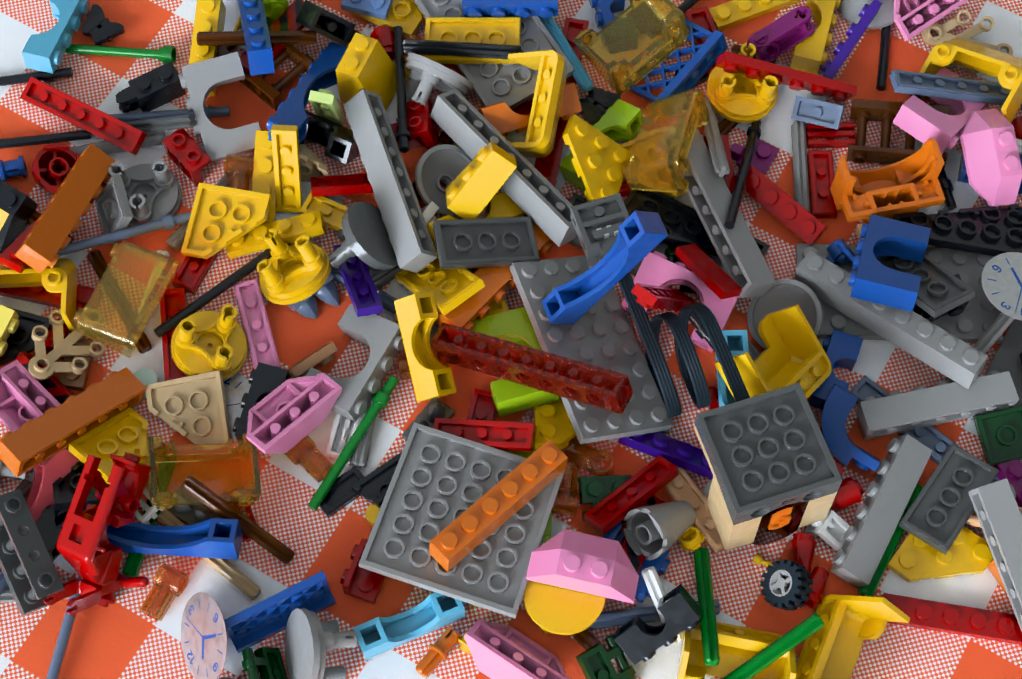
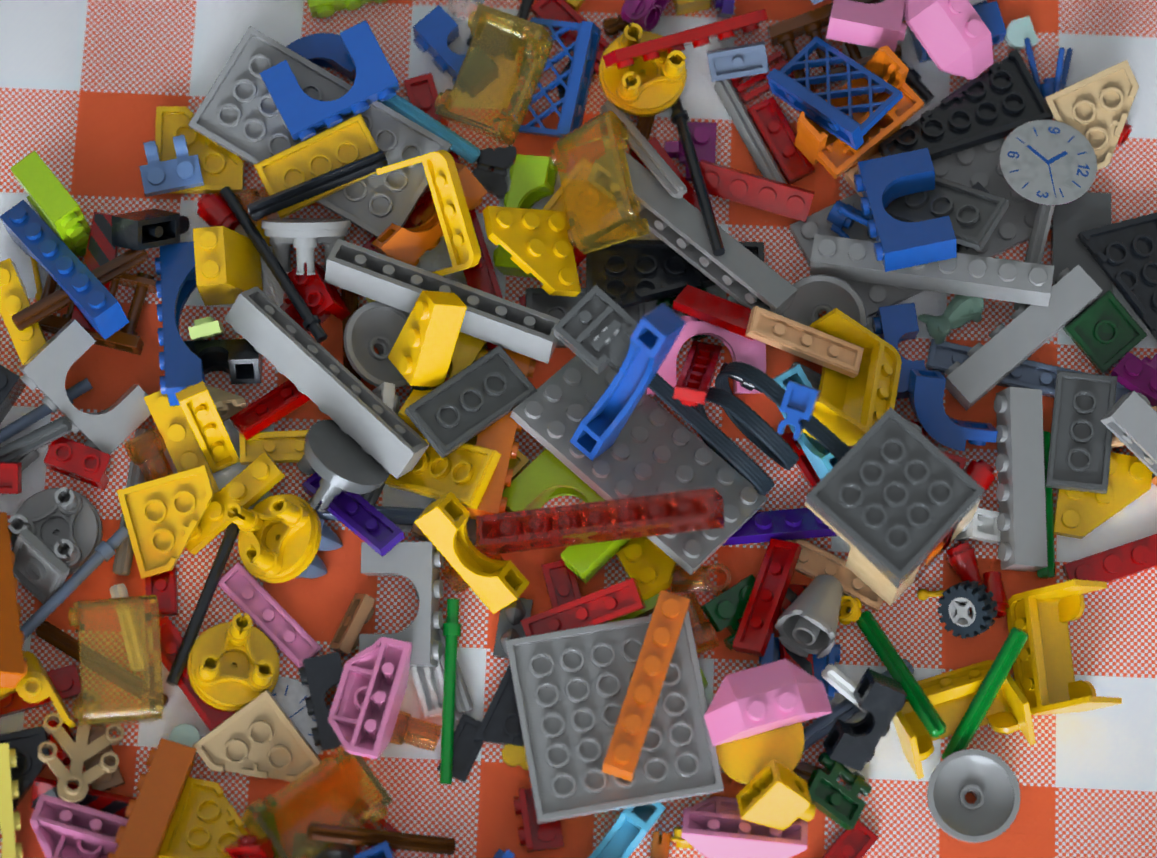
camera: 30 degrees left, 10 degrees up
none -> yellow torso [736,759,816,830]
none -> light nougat tile [745,306,864,378]
none -> blue fence [767,36,903,150]
none -> blue plate [777,381,820,440]
none -> sand green animal [918,295,984,344]

